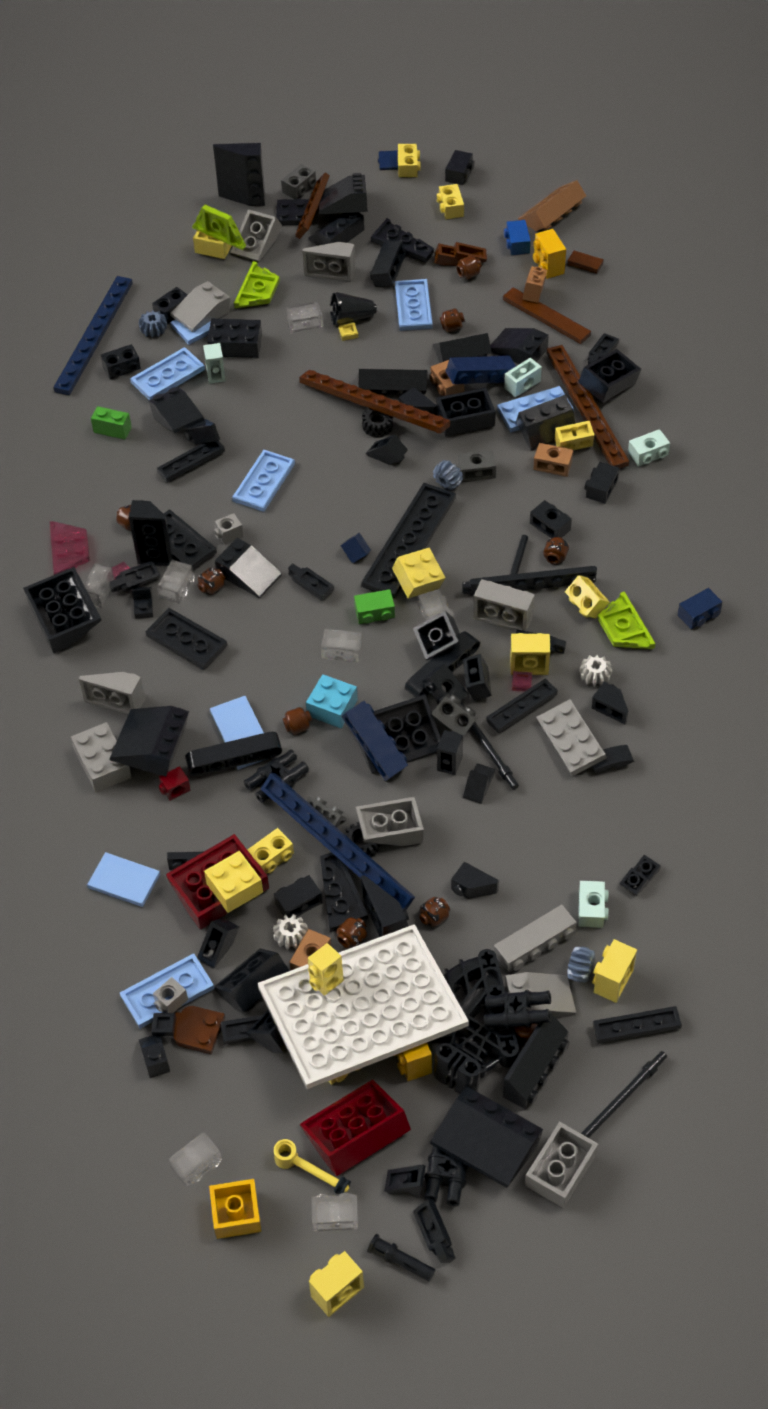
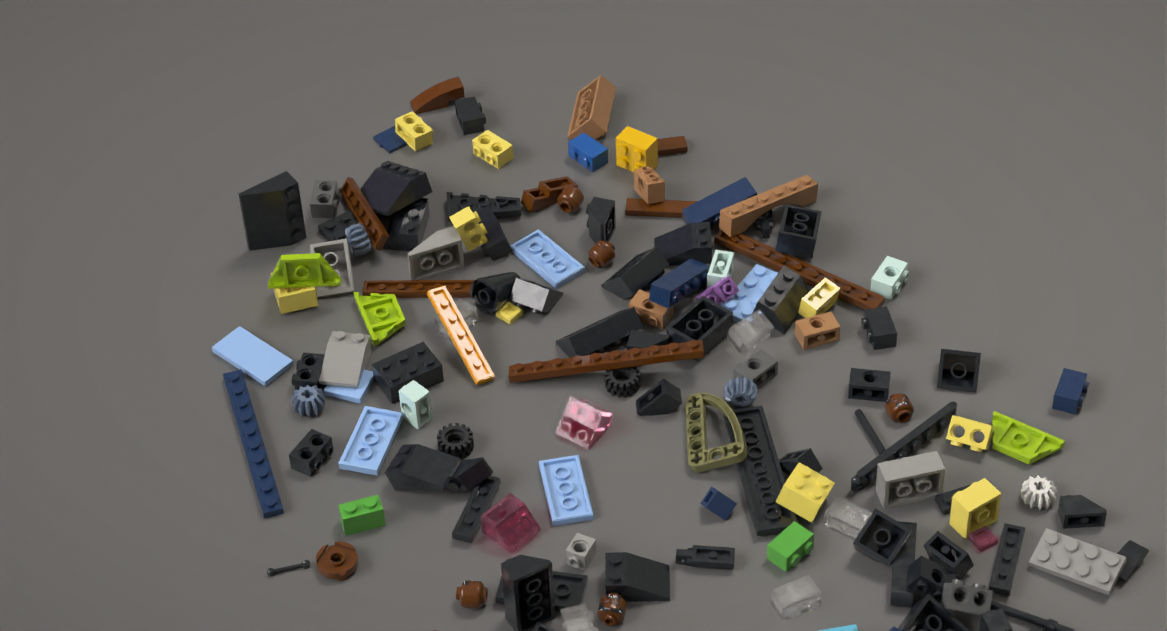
camera: 35 degrees left, 10 degrees down
none -> light blue tile [212,326,294,387]
none -> black hinge [267,560,310,576]
none -> reddish brown plate [316,541,358,581]
none -> sand blue gear [345,223,371,256]
none -> reddish brown tile [362,280,475,298]
none -> reddish brown slope [410,77,465,114]
none -> tile [427,286,495,385]
none -> black tyre [437,423,474,459]
none -> light yellow brick [449,206,488,252]
none -> clear pink slope [480,493,541,554]
none -> slope [509,278,564,315]
none -> clear pink slope [556,396,614,449]
none -> black slope [586,197,616,244]
none -> dark blue brick [682,177,757,227]
none -> olive beam [686,392,747,473]
none -> medium lavender slope [695,275,740,305]
none -> medium nougat arch [719,175,819,237]
none -> clear brick [726,309,774,353]
none -> black slope [779,448,823,476]
none -> black slope [937,349,981,392]

